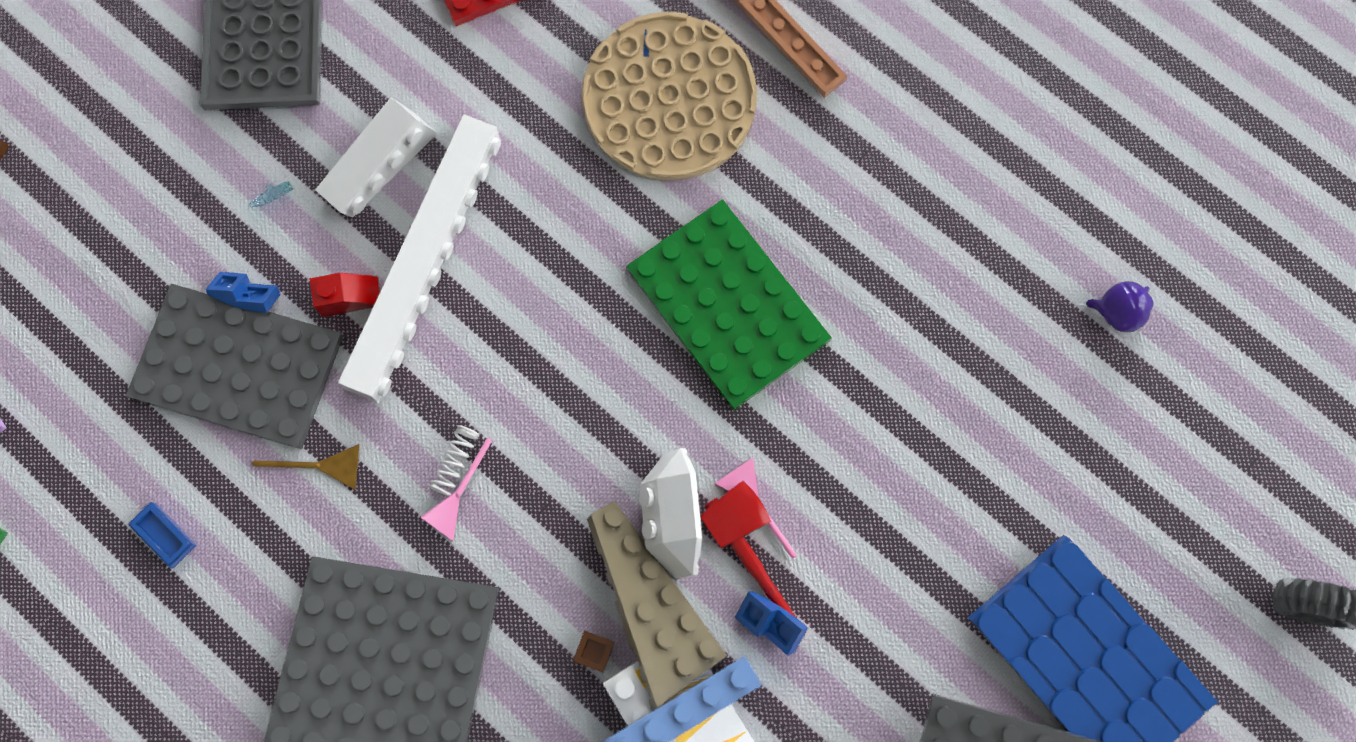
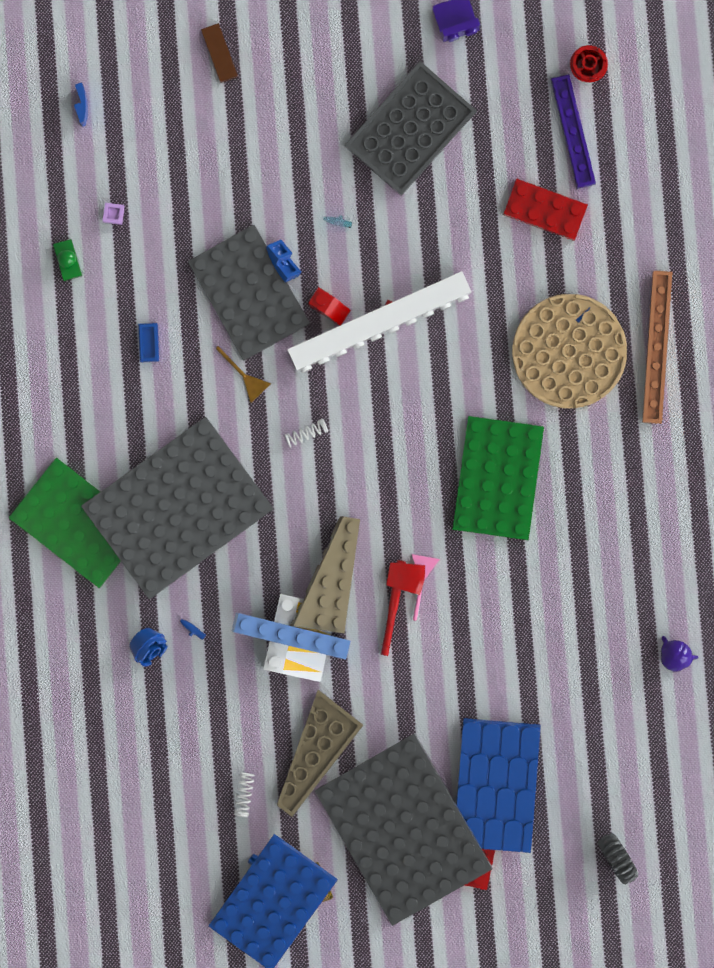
camera: 40 degrees right, 10 degrees up
white wedge [315,97,438,218] -> none
bright pink piece [420,438,492,541] -> none
reddish brown plate [573,630,615,673] -> none
white wedge [639,448,702,579] -> none
blue slope [734,591,808,656] -> none

